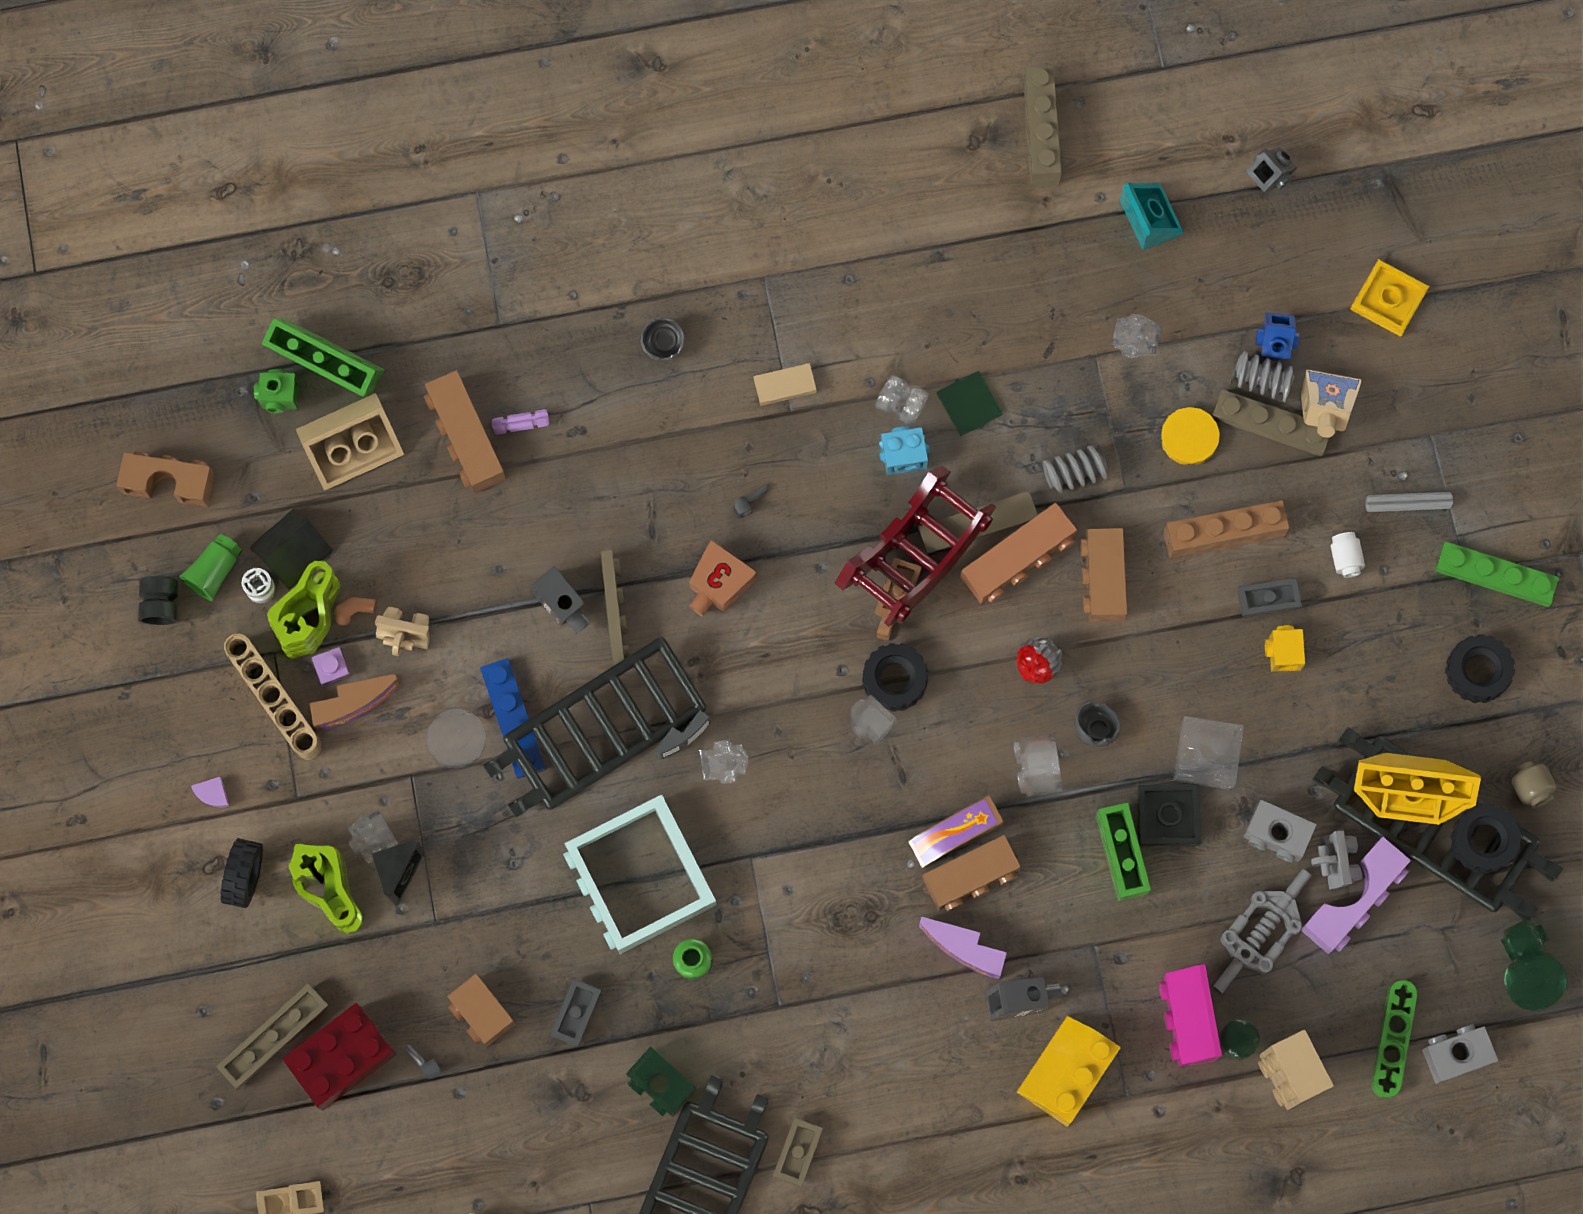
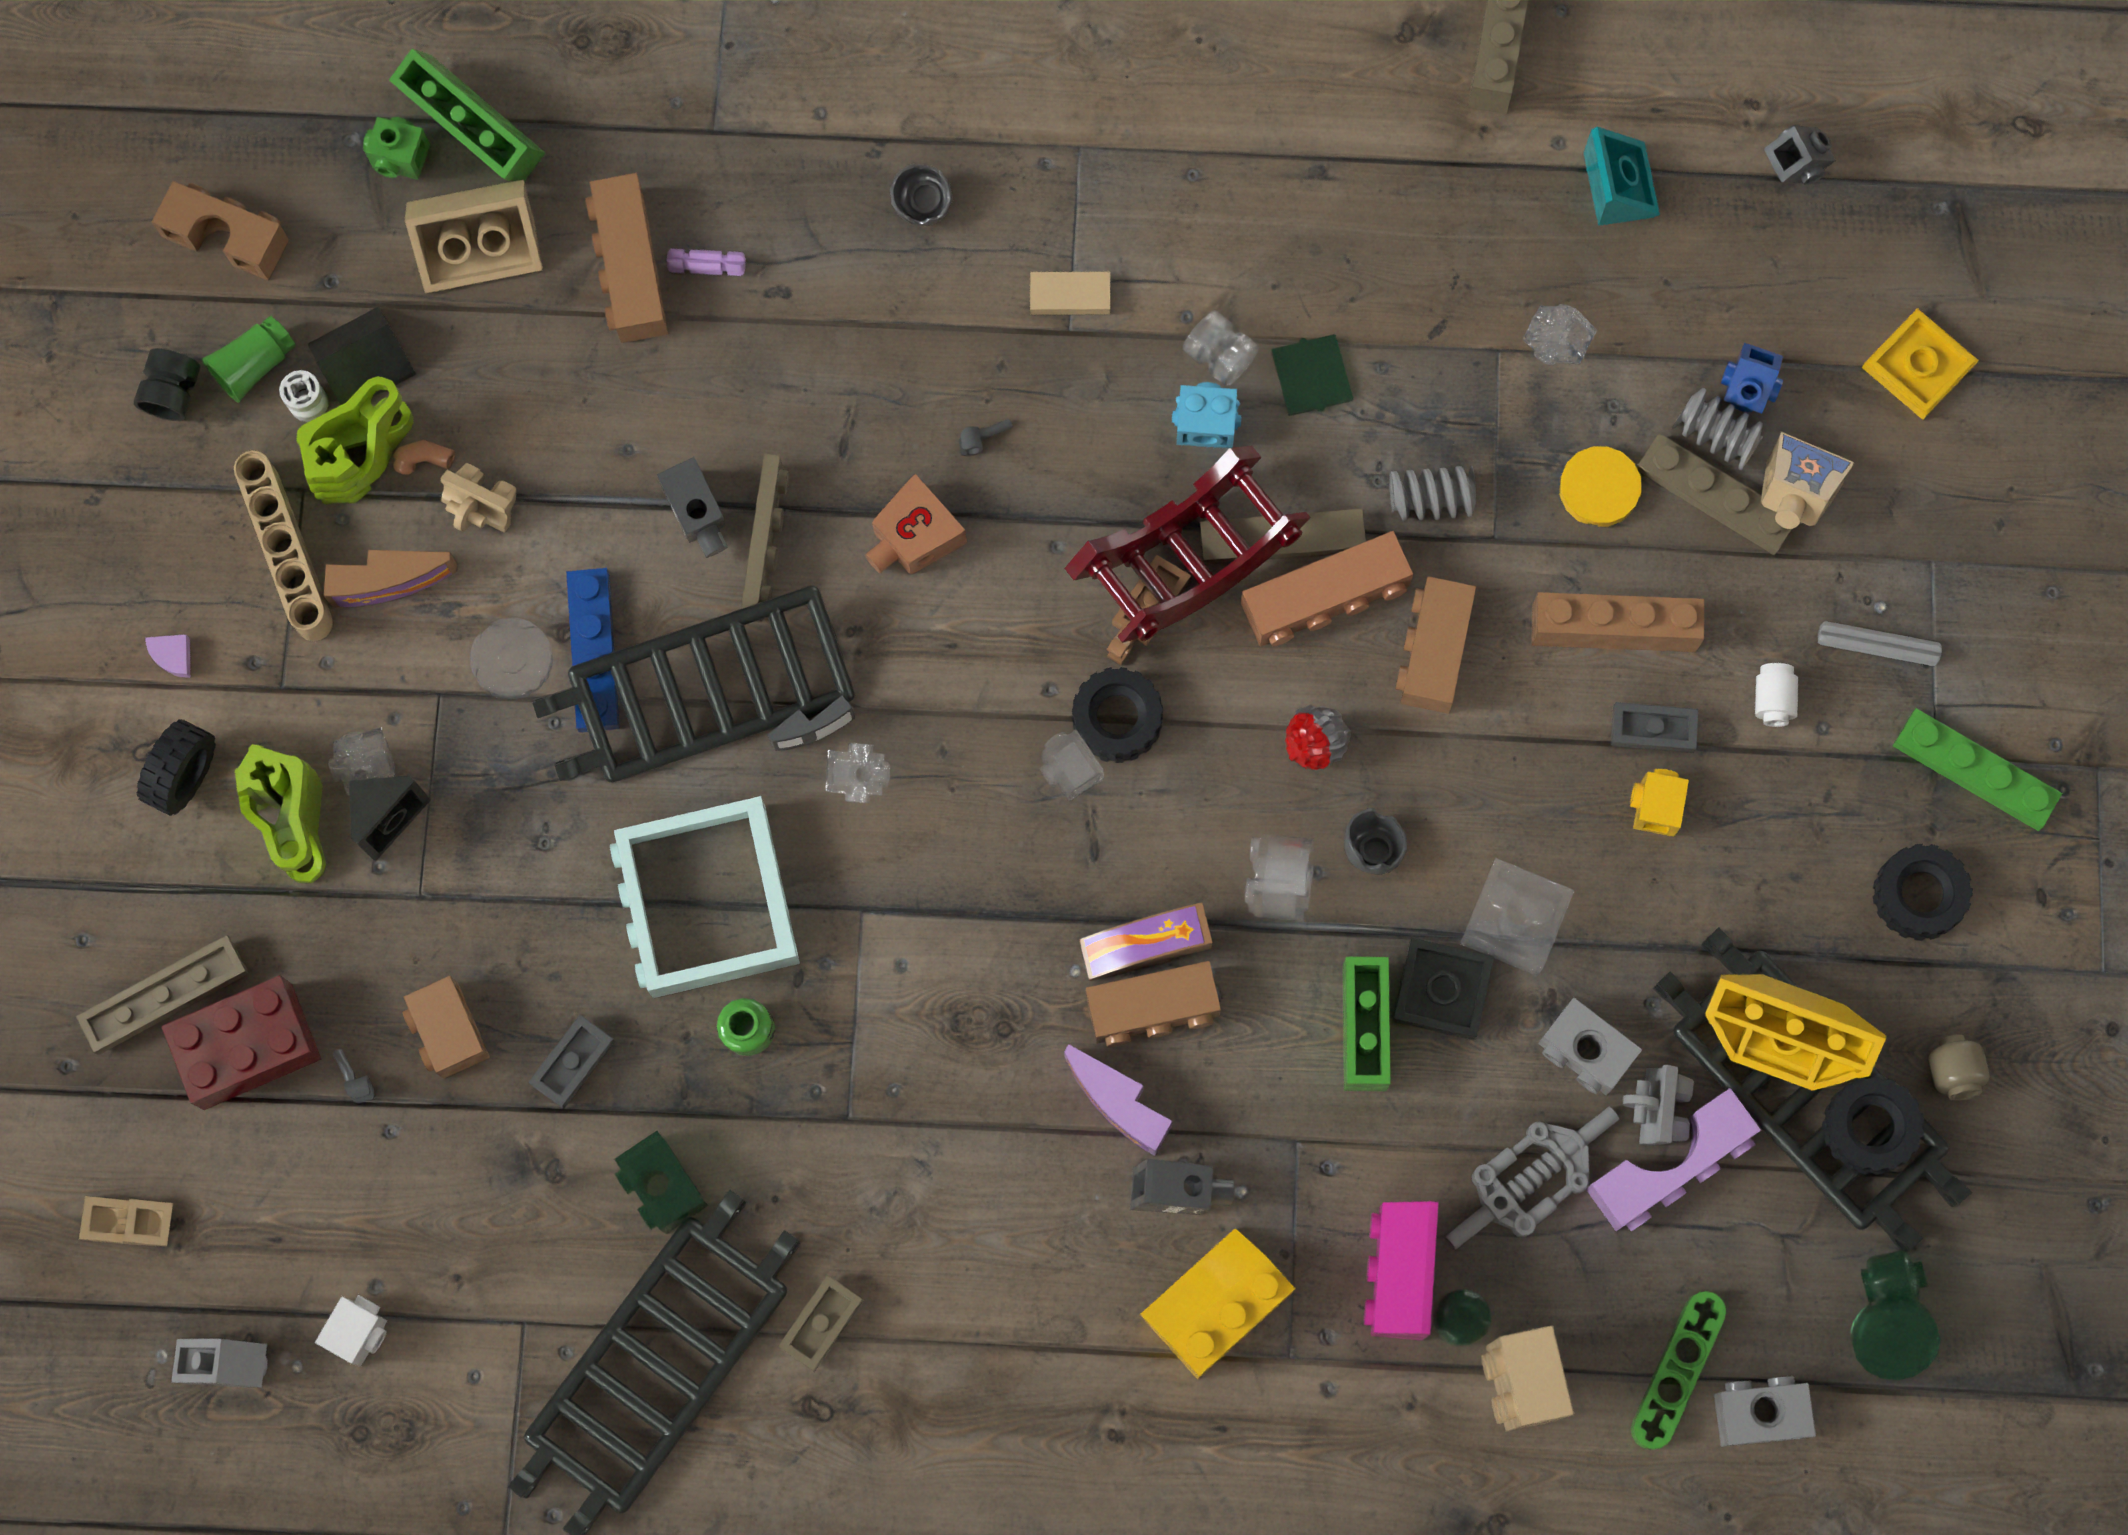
camera: 15 degrees right, 0 degrees up
lavender plate [311,647,351,687] -> none

